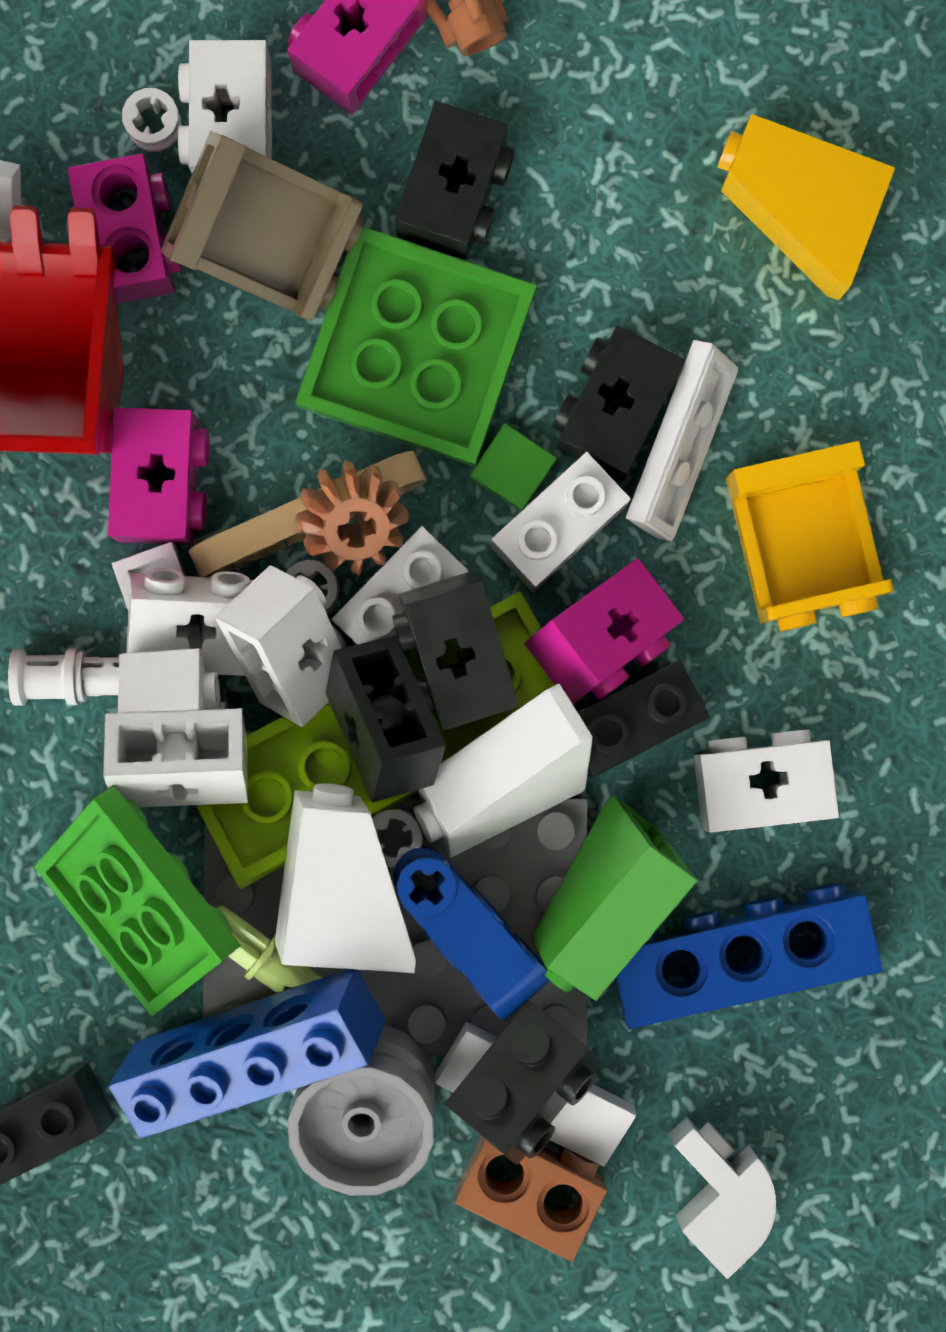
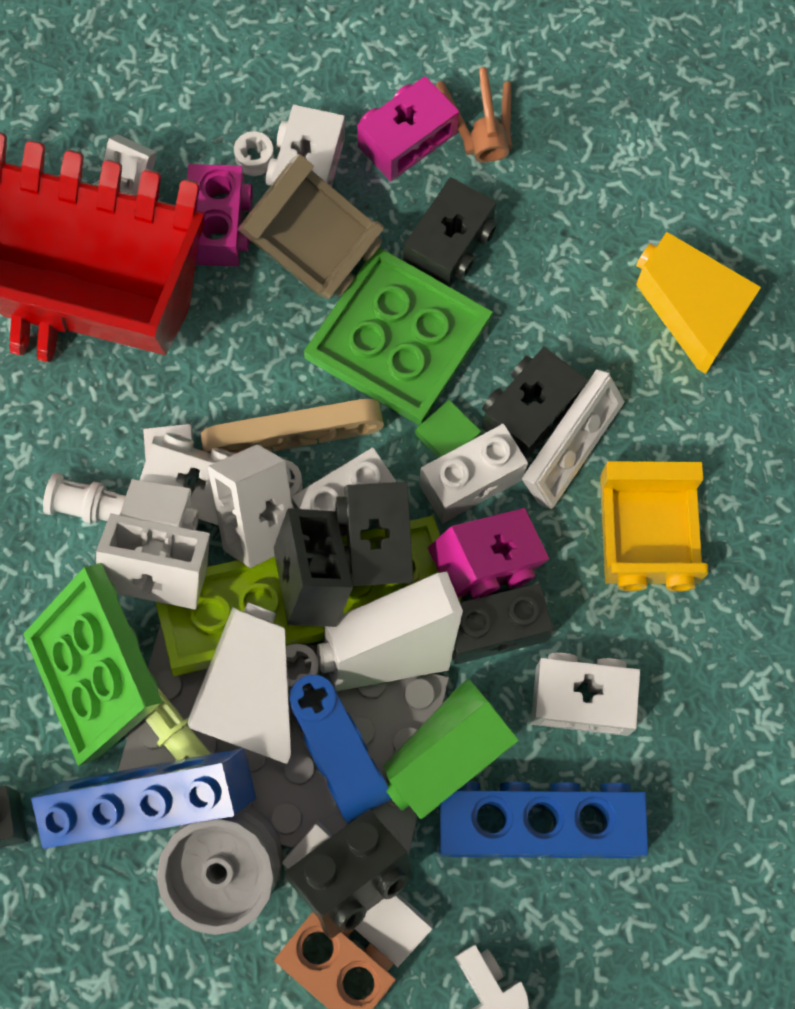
camera: 10 degrees right, 15 degrees down
dark pink brick [108,407,210,545] -> none
nougat gear [296,460,409,576] -> none

